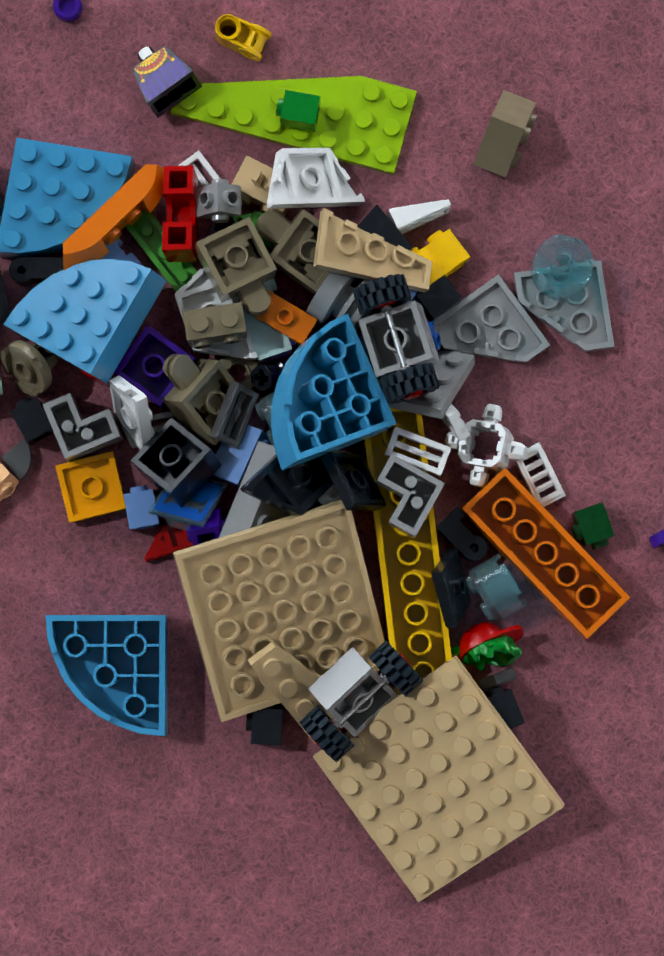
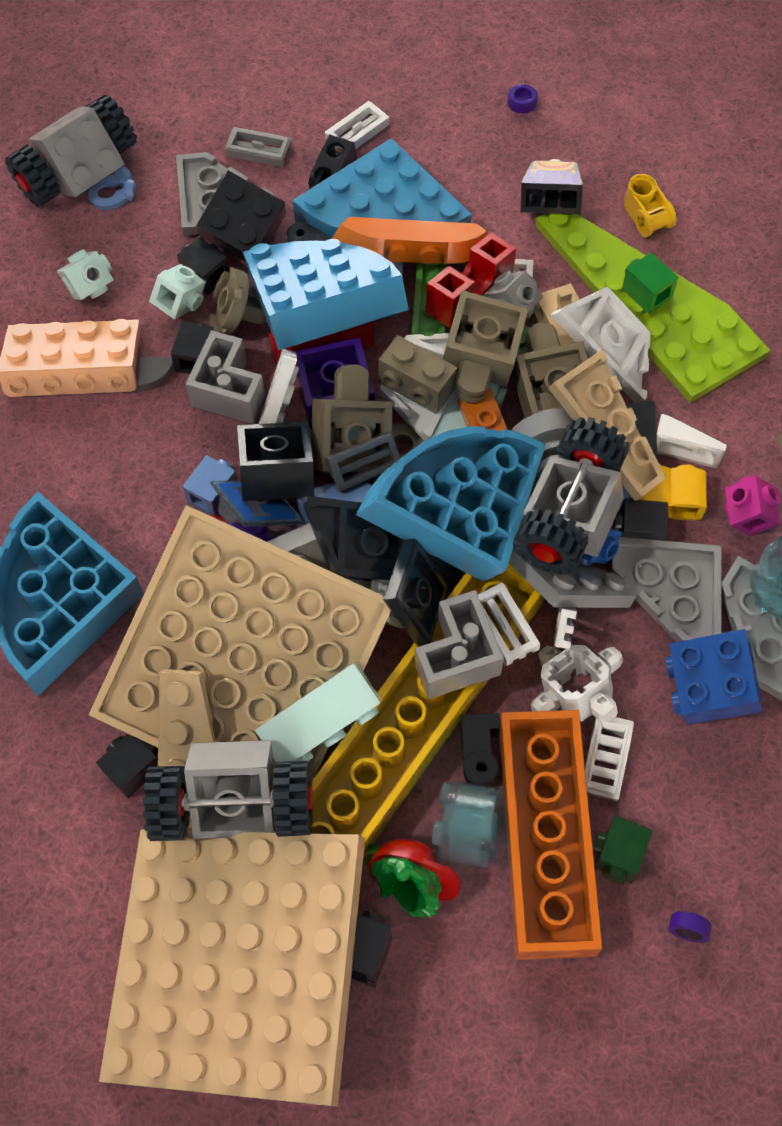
camera: 40 degrees right, 20 degrees down
light orange plate [55,451,126,523] -> none
black plate [431,548,472,628] -> none
dark grey tile [475,668,516,691] -> none
none -> light aqua brick [255,662,382,762]
none -> blue brick [665,629,764,725]
none -> dark pink brick [725,475,781,536]

